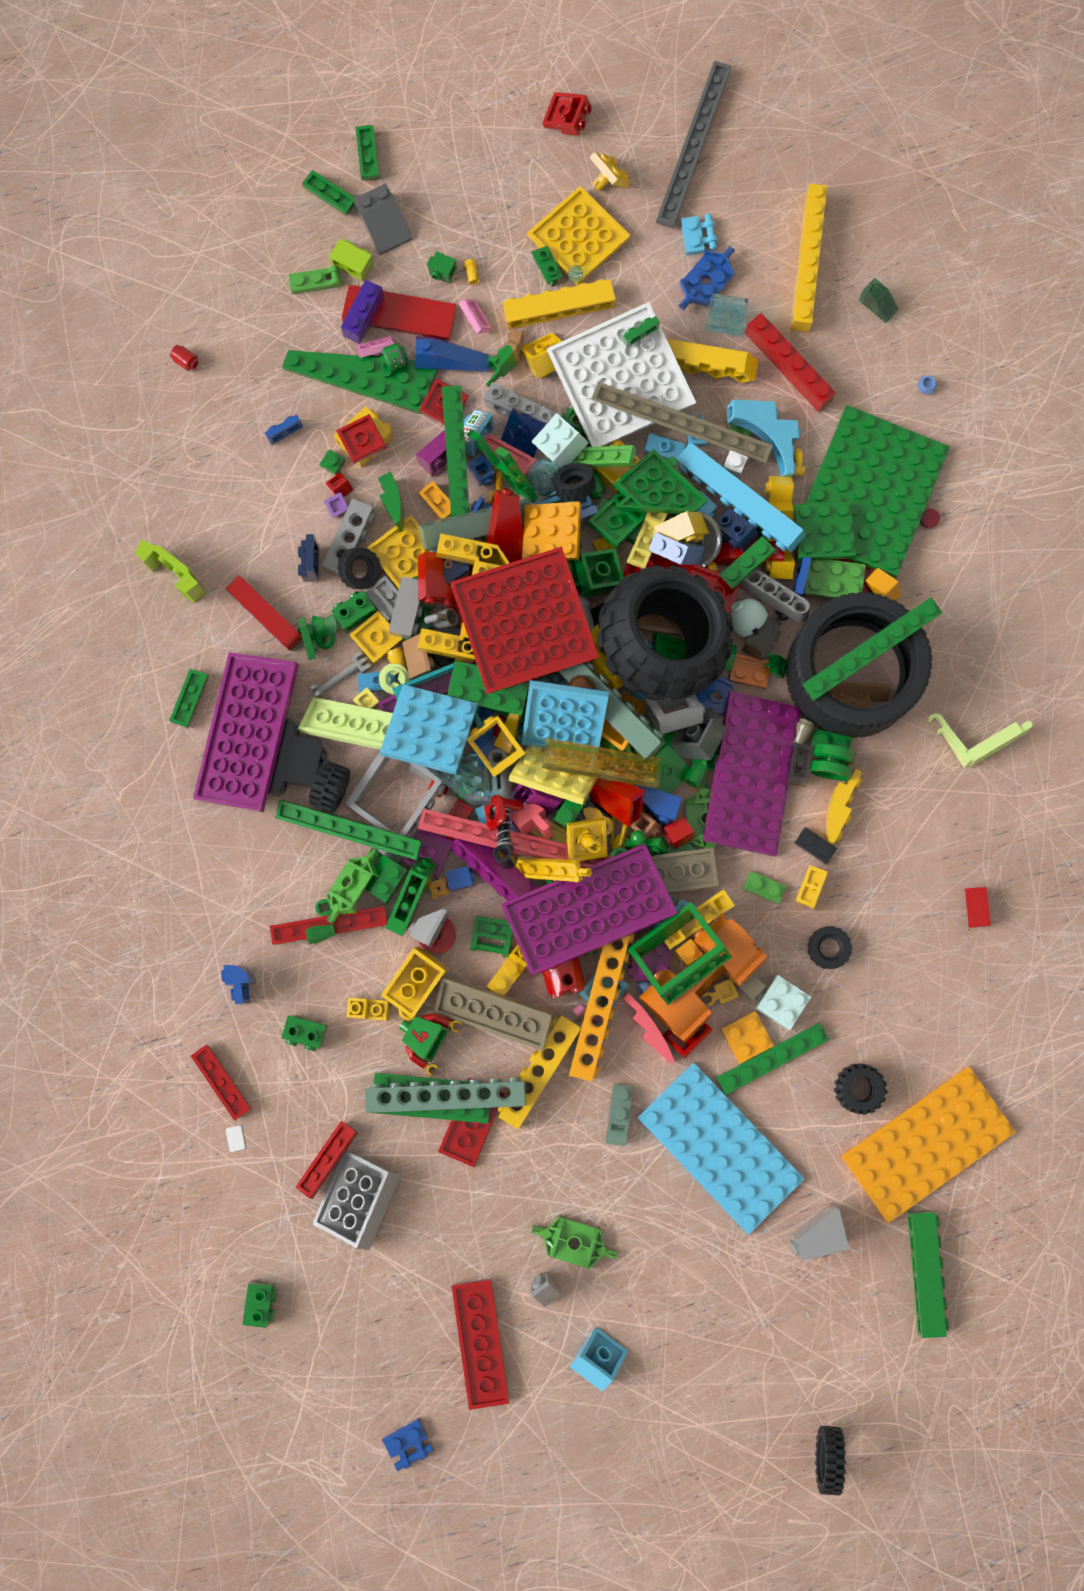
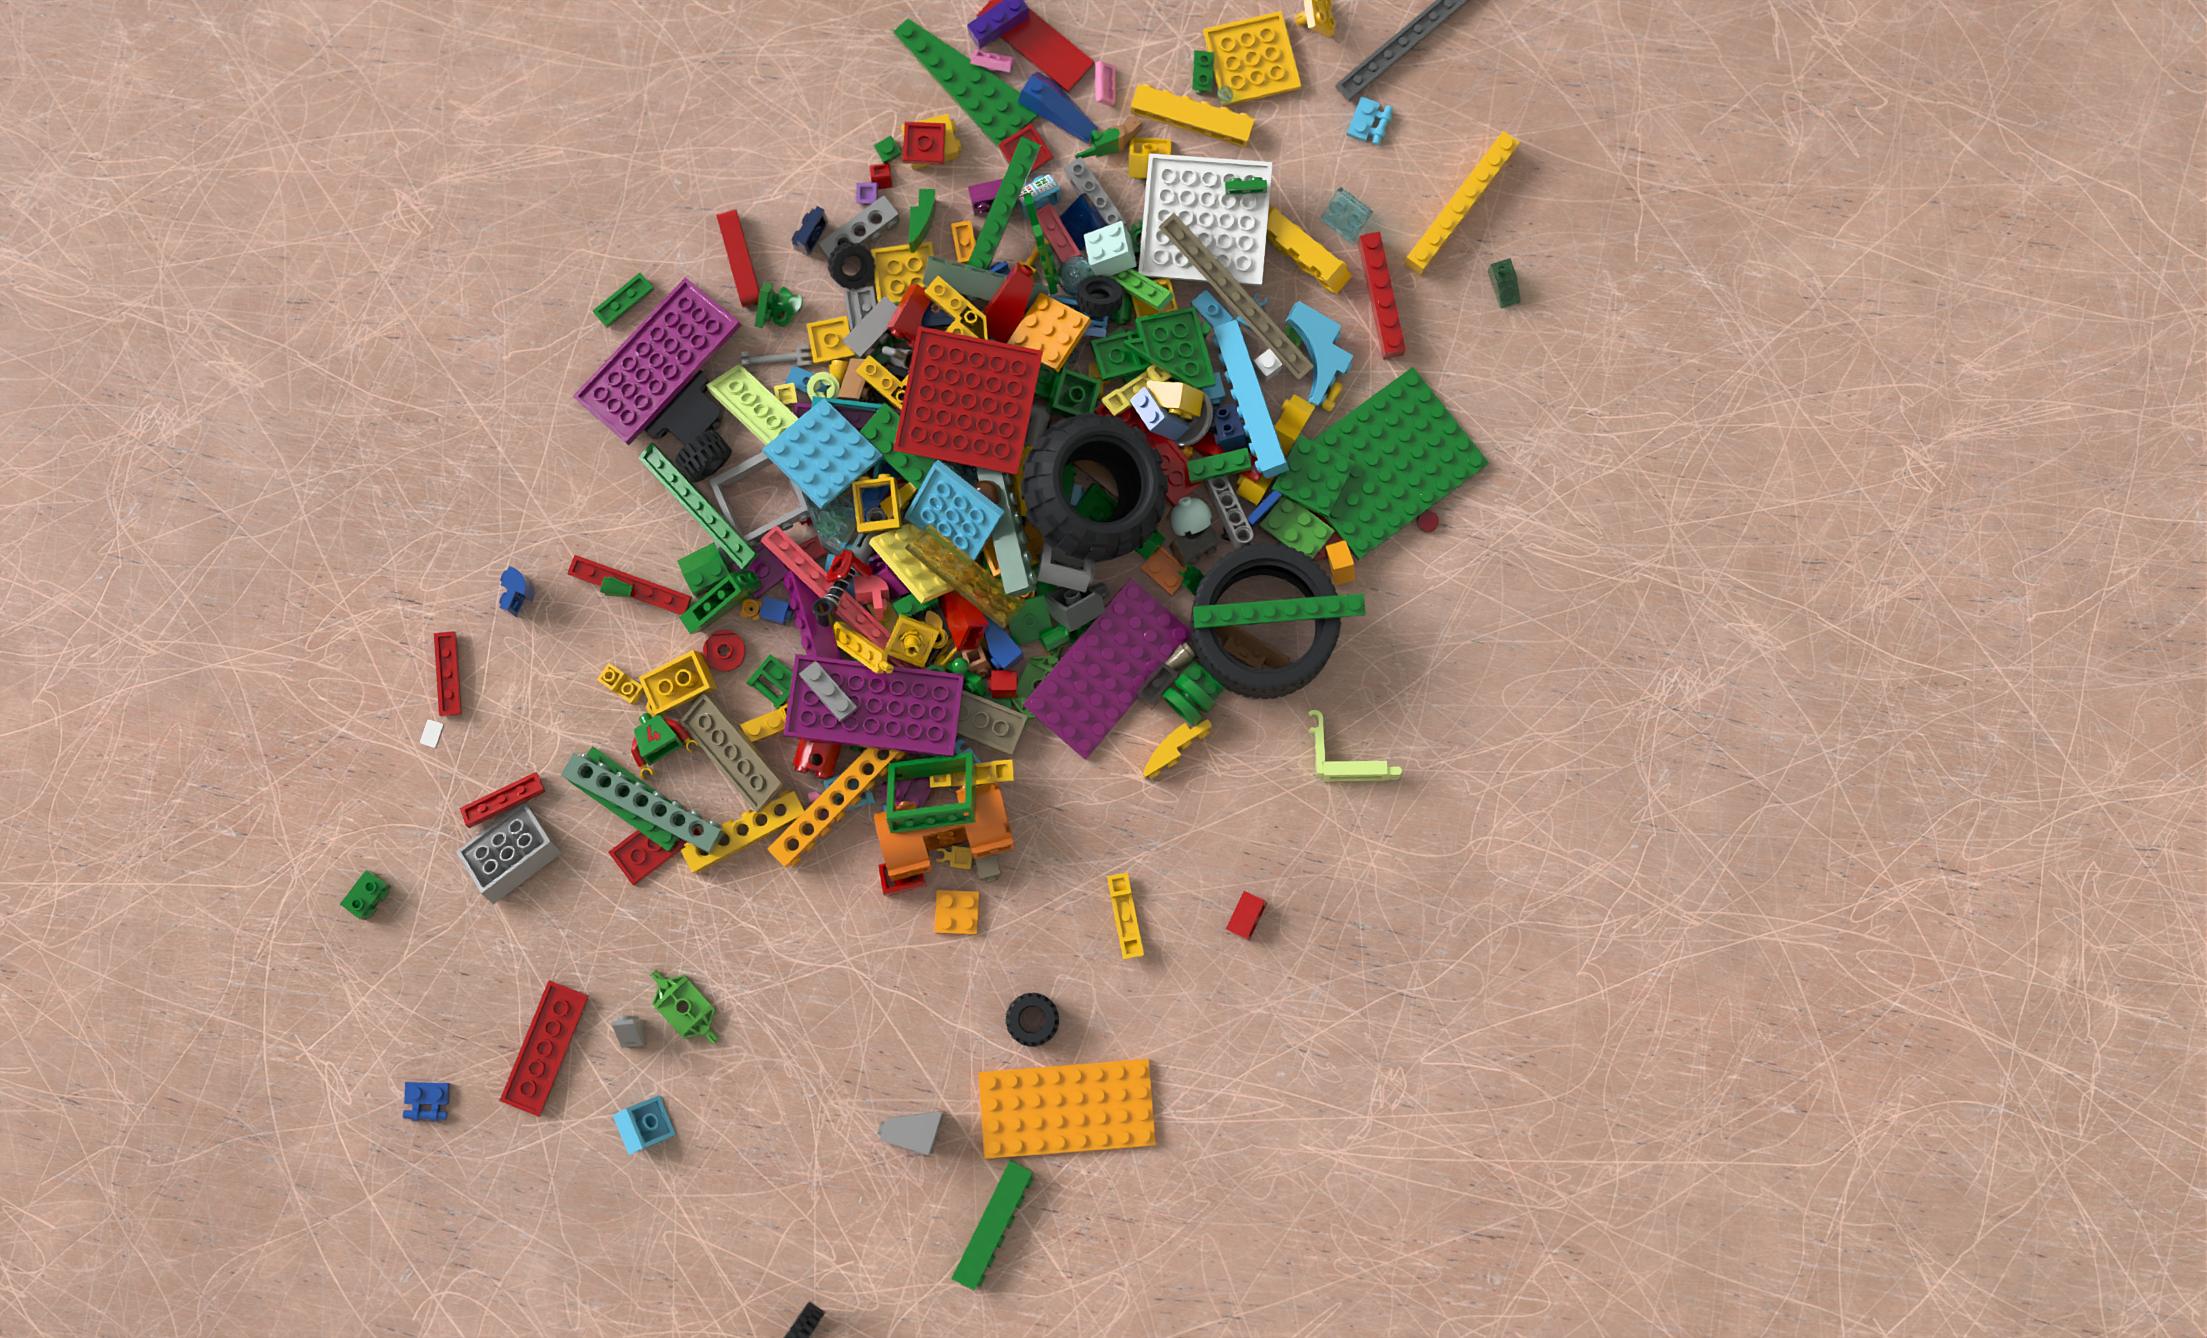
camera: 30 degrees right, 0 degrees up
lime plate [135,539,206,602] -> none
blue plate [264,414,303,445] -> none
green brick [281,1015,328,1051] -> none
green bush [315,899,333,916] -> none
bright green plate [326,847,379,924] -> none
green brick [331,590,376,633] -> none
green head [379,343,408,371] -> none
light grey slope [408,909,449,948] -> none
green brick [427,251,457,284] -> none
yellow pin [463,259,480,285] -> none
blue brick [468,454,495,487] -> none
sand green plate [606,1084,633,1146] -> none
coral slope [623,993,674,1064] -> none
medium azure plate [637,1062,804,1235] -> none
light orange brick [674,939,703,967] -> none
blue plate [678,246,735,310] -> none
blue plate [697,677,735,715] -> none
green plate [716,1022,829,1095] -> none
bright green plate [743,871,786,904] -> none
light aqua brick [754,975,811,1030] -> none
black plate [794,827,838,865] -> none
yellow hinge [796,865,828,911] -> none
black tyre [807,926,853,969] -> none
medium blue plate [918,376,937,394] -> none
none -> light grey plate [799,661,857,723]
none -> yellow slope [1107,872,1144,960]

